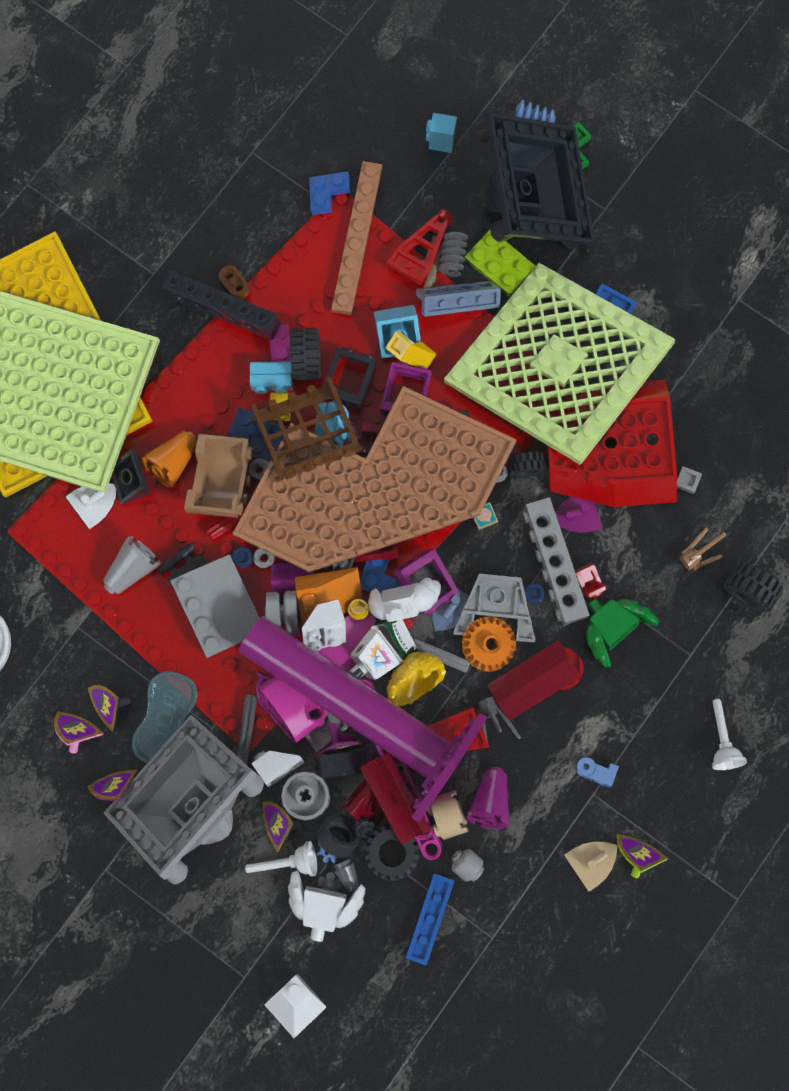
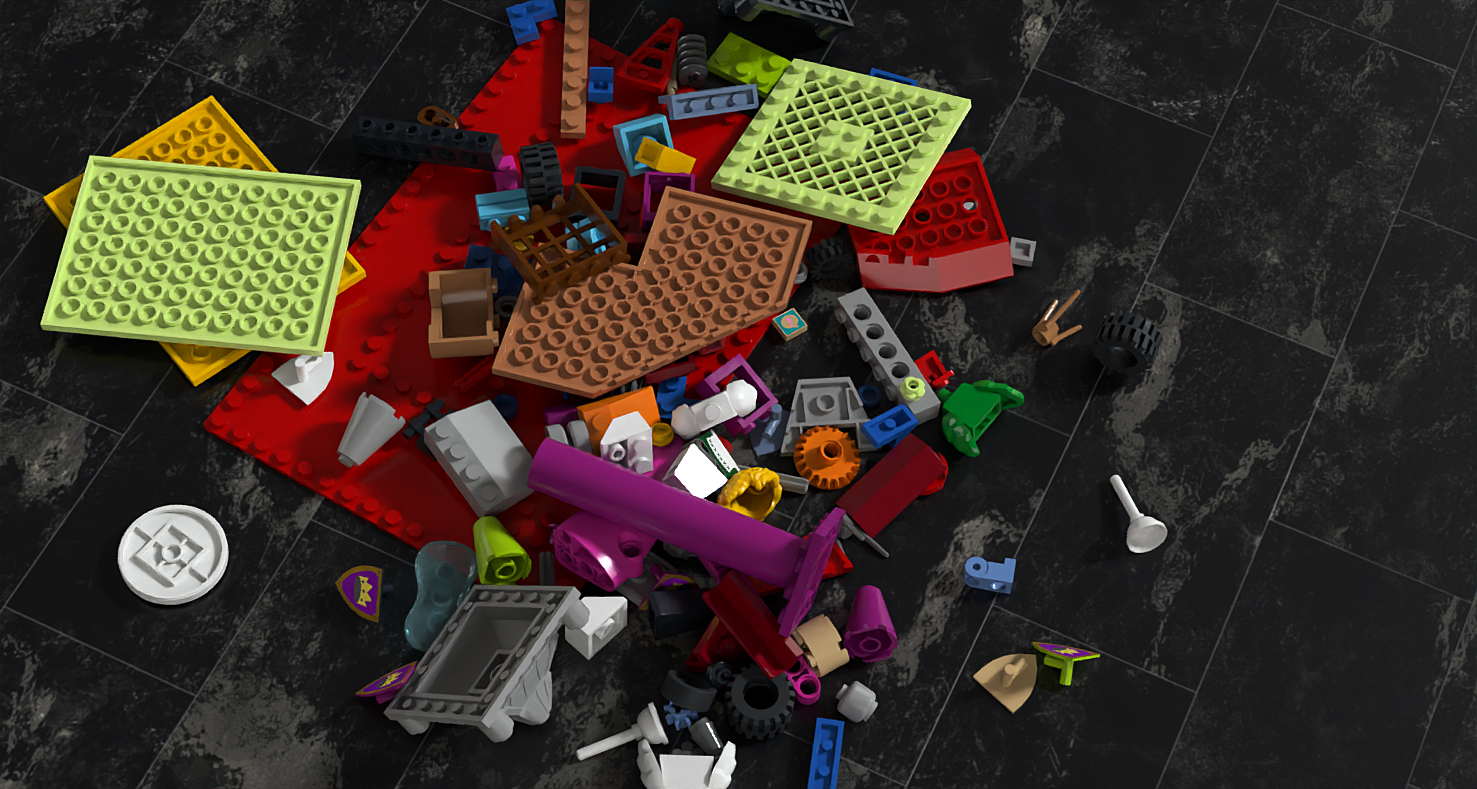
camera: 15 degrees left, 20 degrees down
shield [54,712,103,753] -> none
black slope [111,449,152,504] -> none
orange cone [141,431,197,487] -> none
light grey plate [253,548,274,568] -> none
shield [262,801,302,853] -> none
light grey wheel [281,772,330,821] -> none
magenta shield [555,497,603,533] -> none
none -> lime cone [473,516,532,585]
none -> blue bracket [588,67,614,104]
none -> blue slope [860,403,919,449]
none -> yellowish green plate [900,377,925,401]

